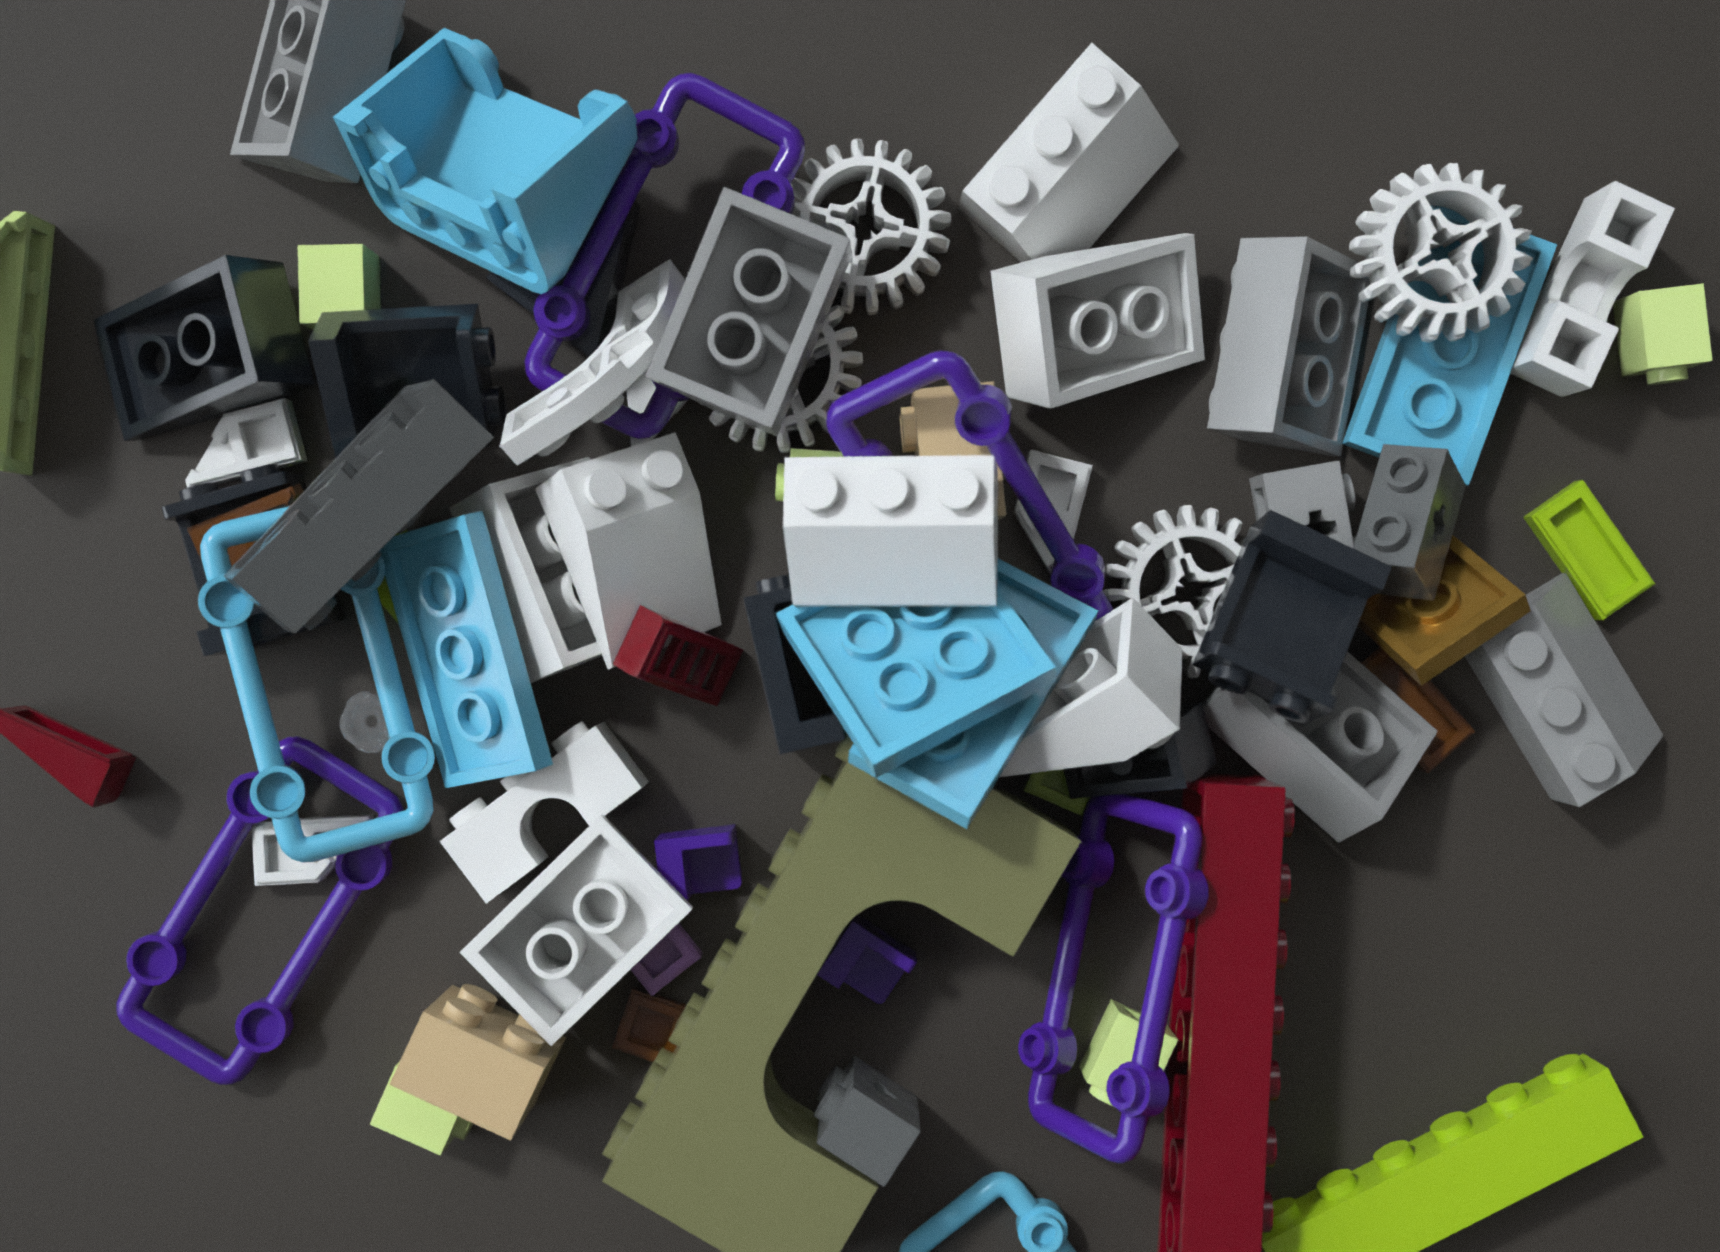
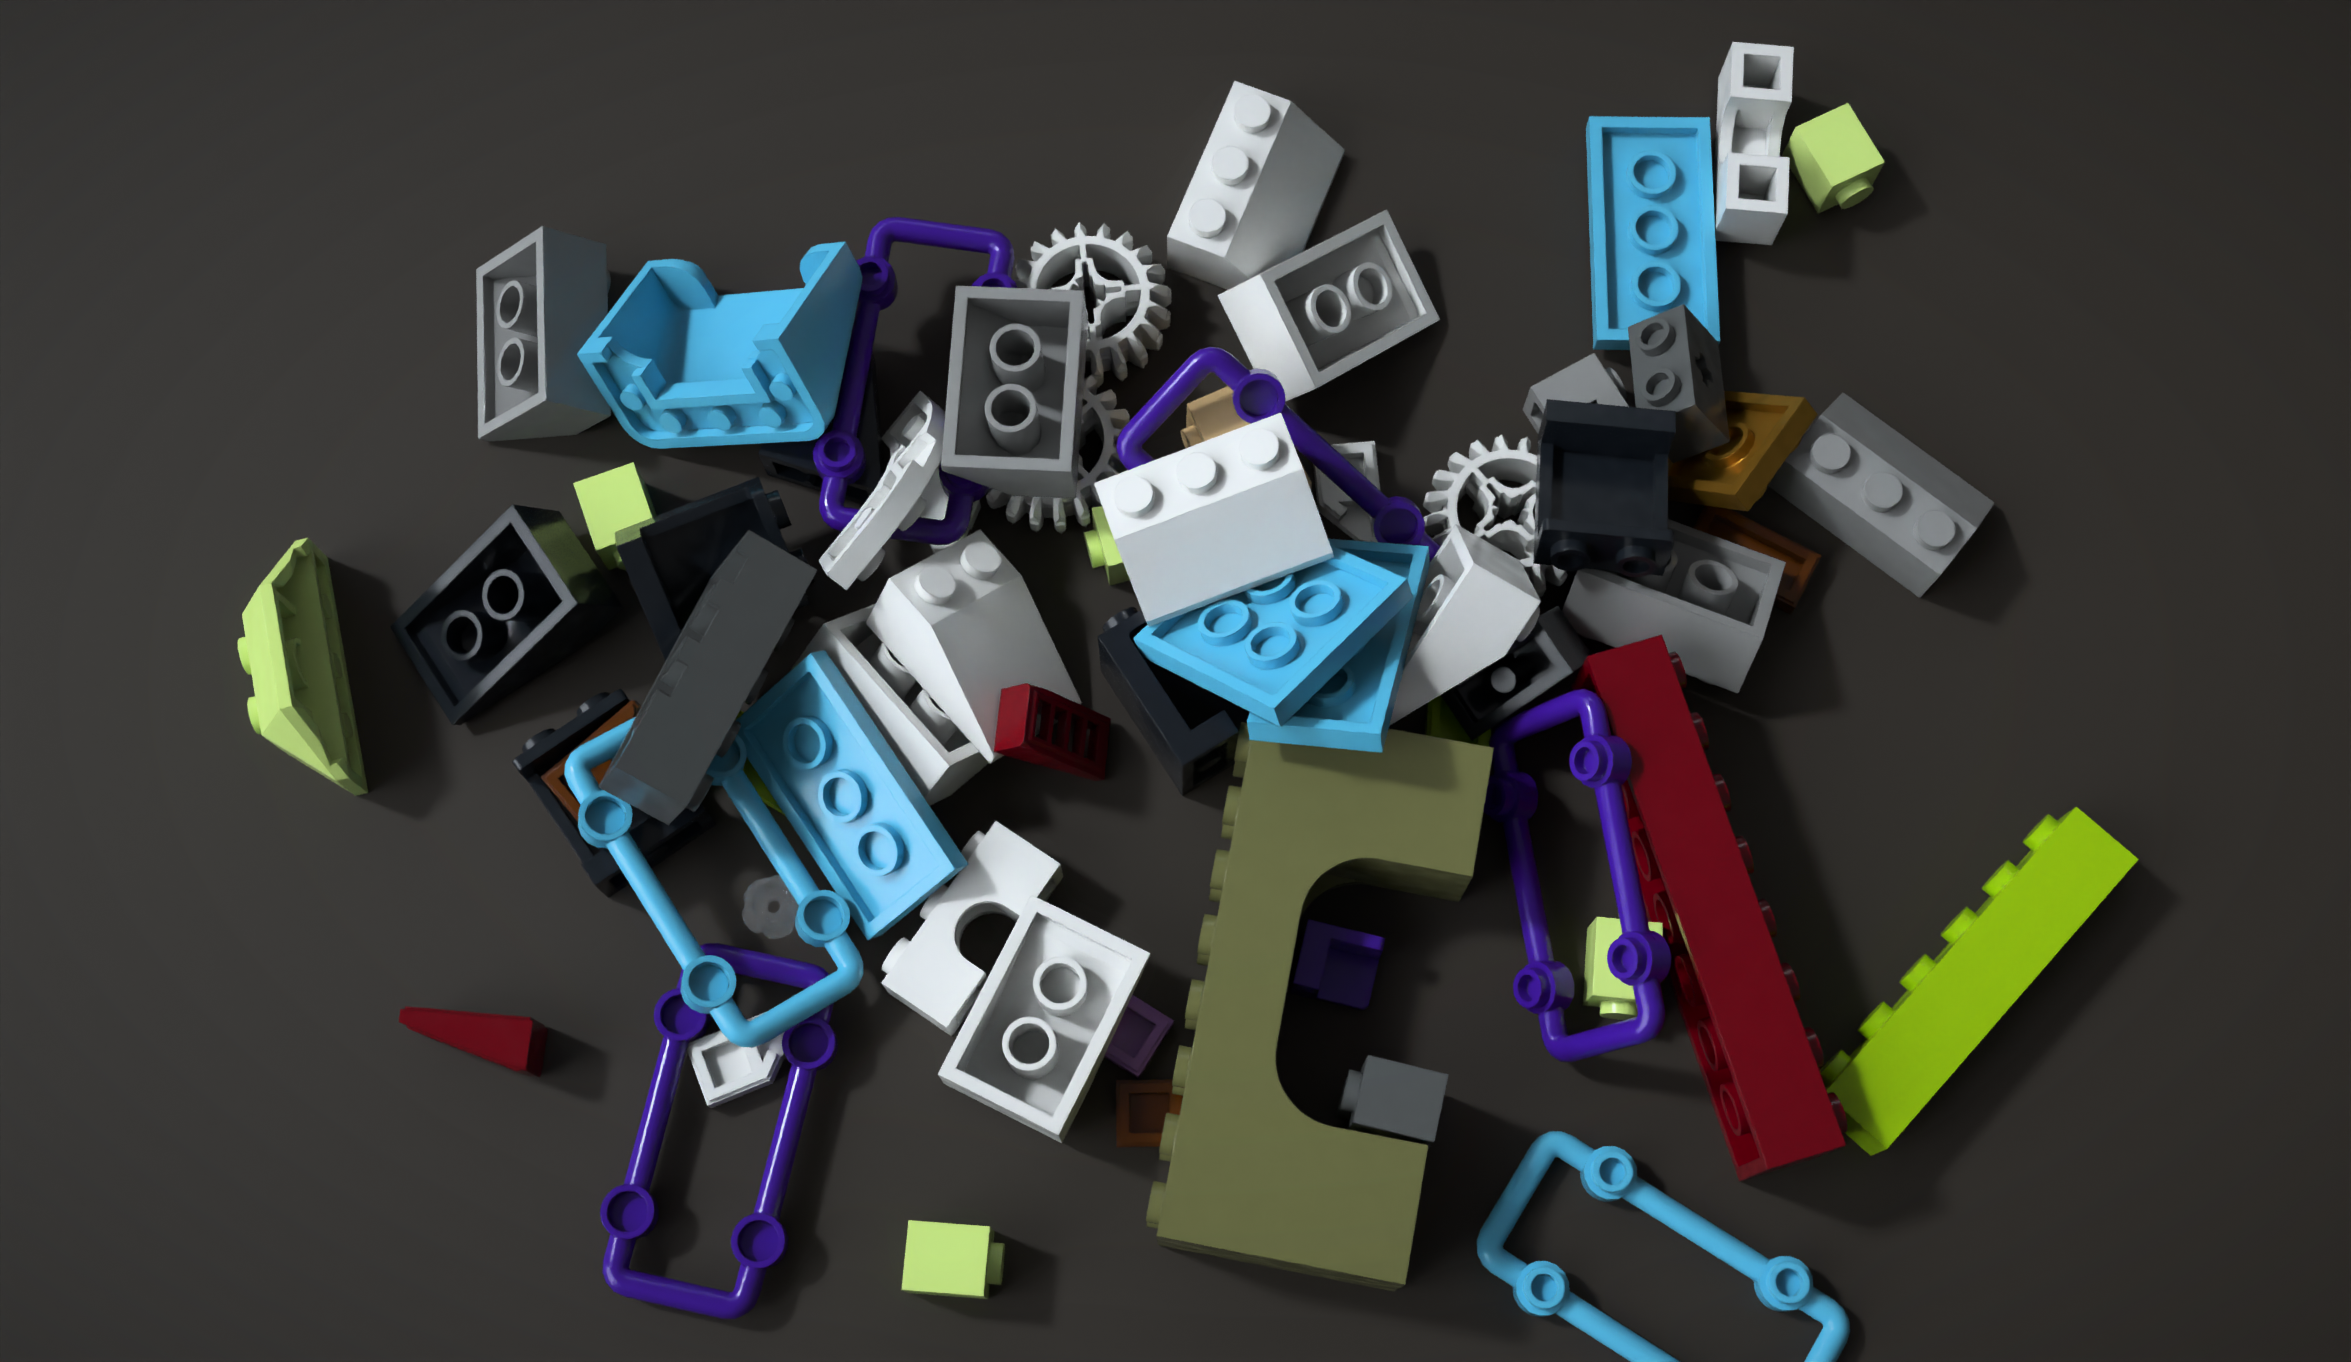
camera: 20 degrees left, 15 degrees down
white tile [185,398,307,488] -> none
tan brick [389,984,566,1141] -> none
dark purple panel [654,824,742,901] -> none
light grey slope [1207,237,1371,456] -> none
white gear [1349,163,1533,343] -> none
lime tile [1523,480,1655,620] -> none

